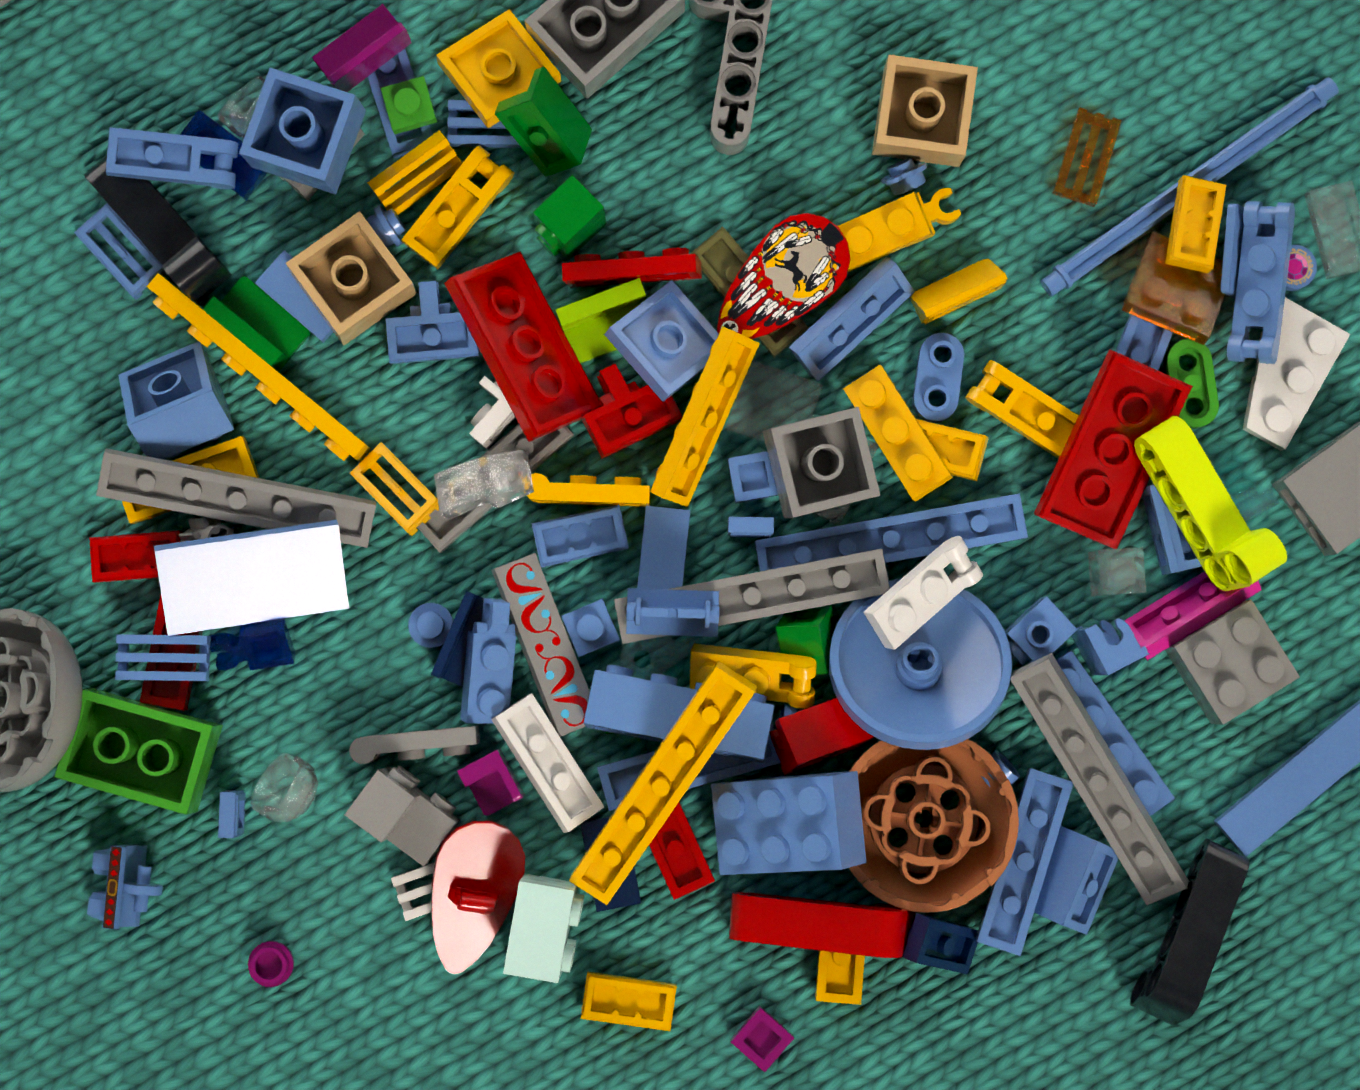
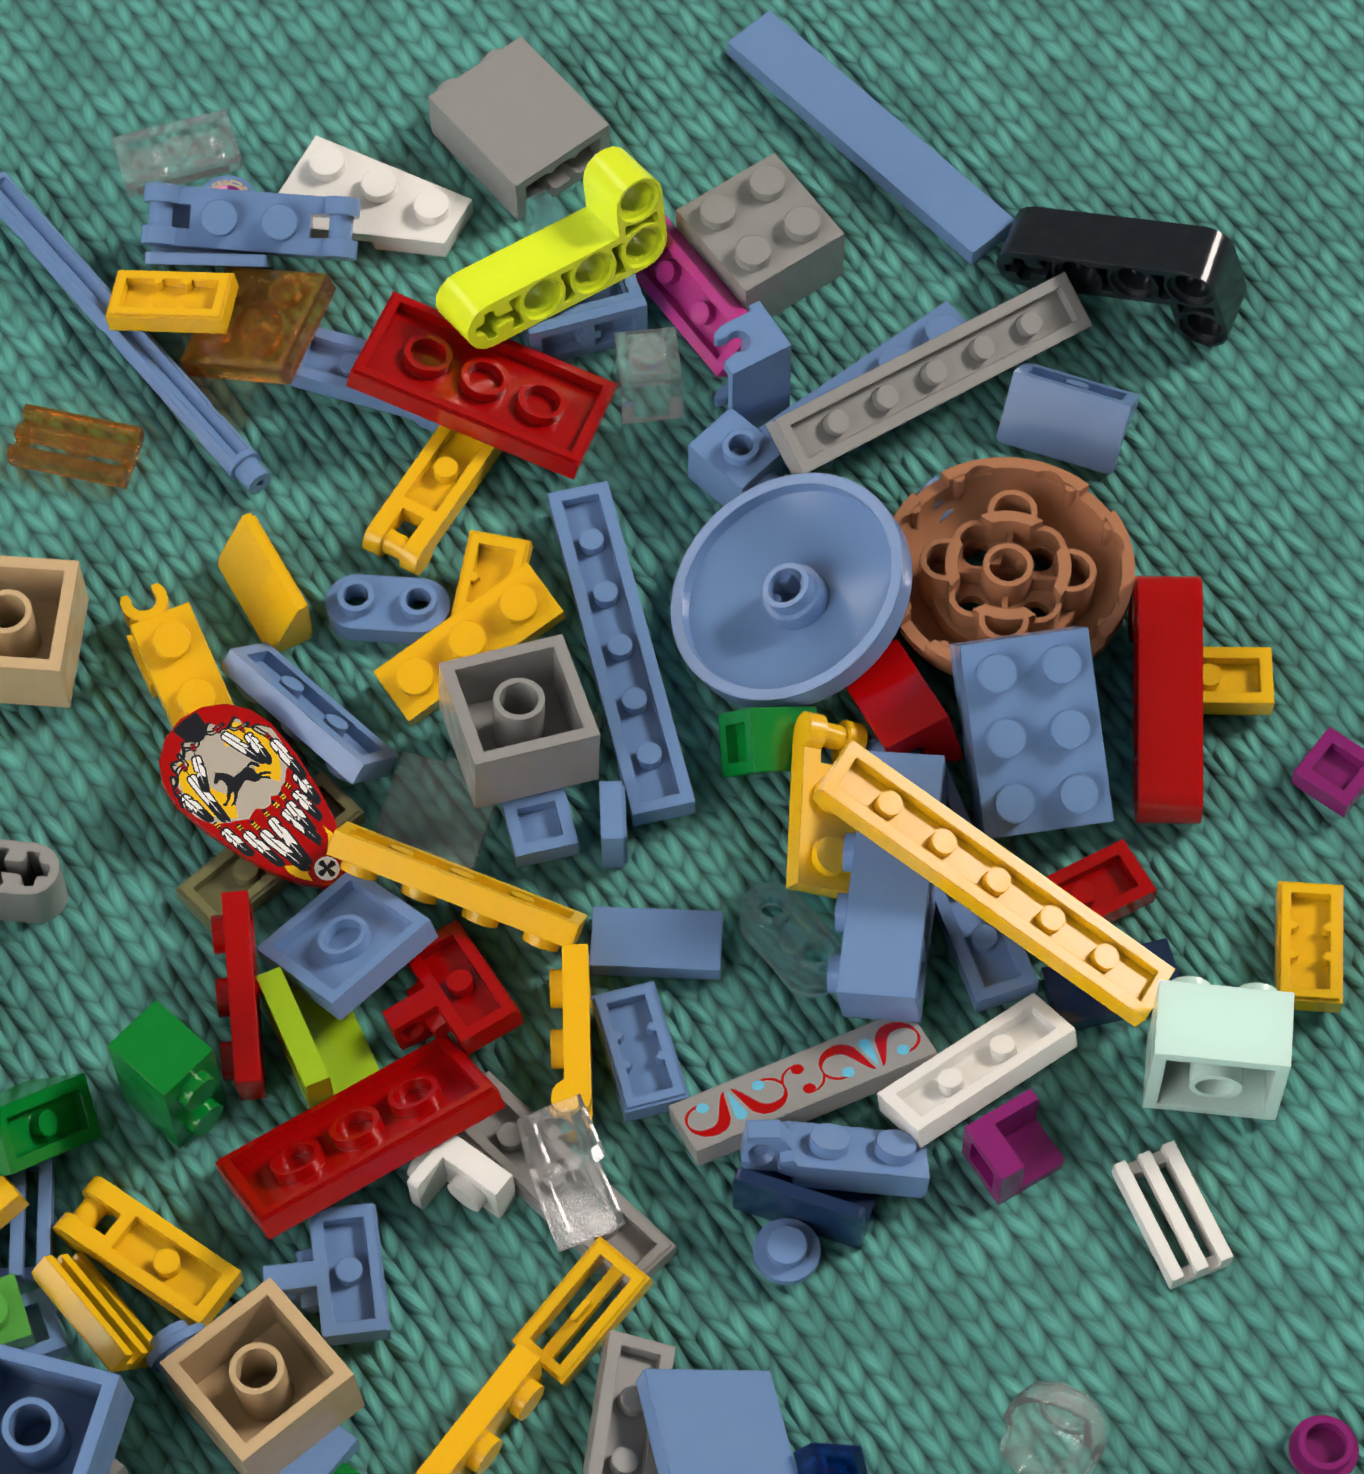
camera: 90 degrees left, 25 degrees down
light grey brick [344,765,460,867] -> none
light grey plate [349,725,480,764] -> none
shield [431,821,525,974] -> none
medium blue plate [561,598,620,657] -> none
light grey plate [614,549,890,644] -> none
medium blue hinge [626,588,719,637] -> none
white plate [863,536,983,650] -> none
medium blue plate [881,158,927,195] -> none
dark blue plate [902,913,978,974] -> none
medium blue plate [975,768,1073,956] -> none
bright green plate [1164,339,1219,429] -> none

